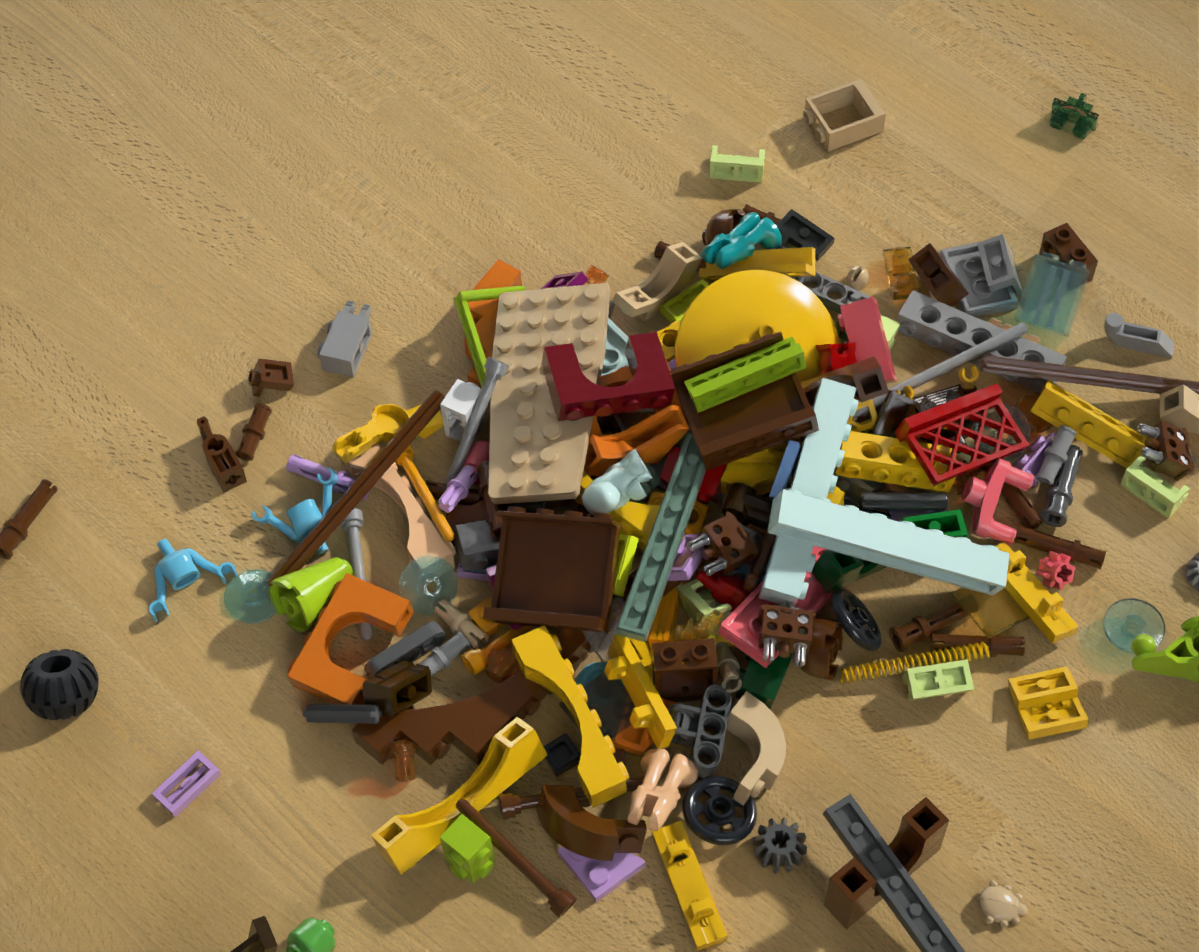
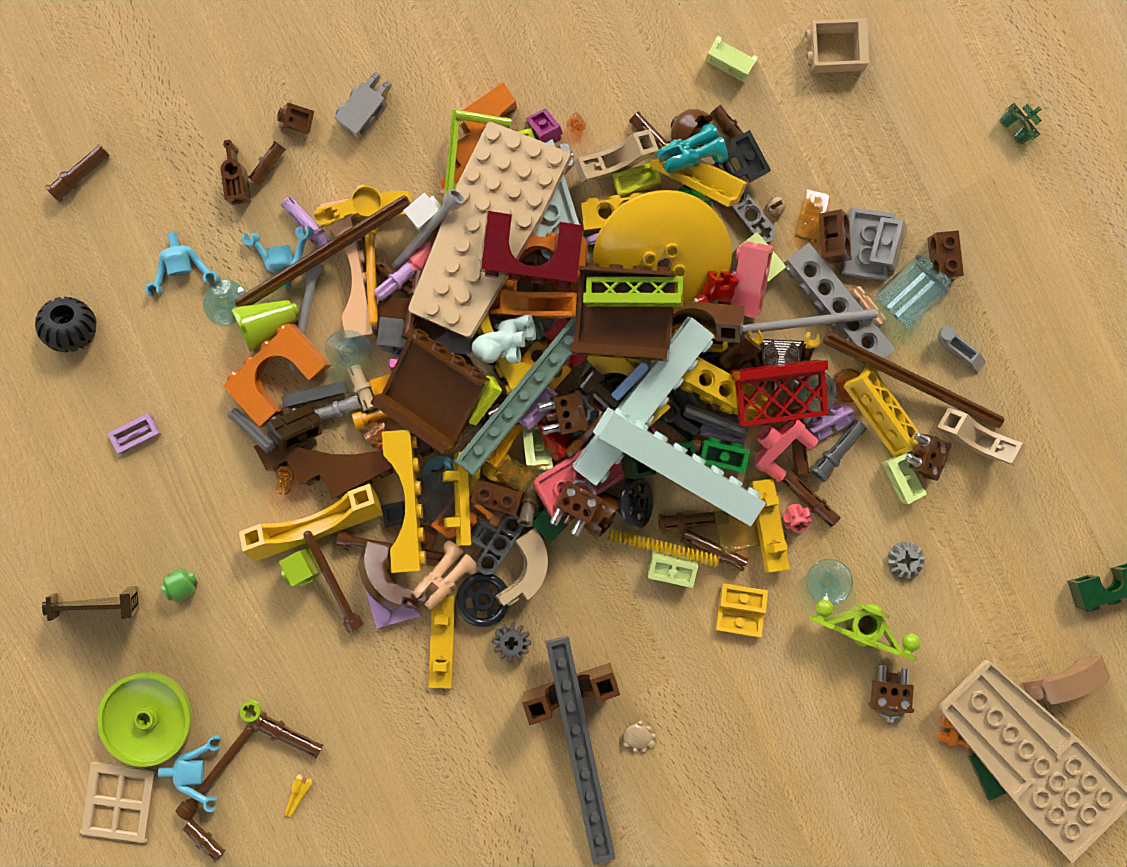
camera: 20 degrees right, 30 degrees up
light grey pin [1035,425,1077,485] -> none

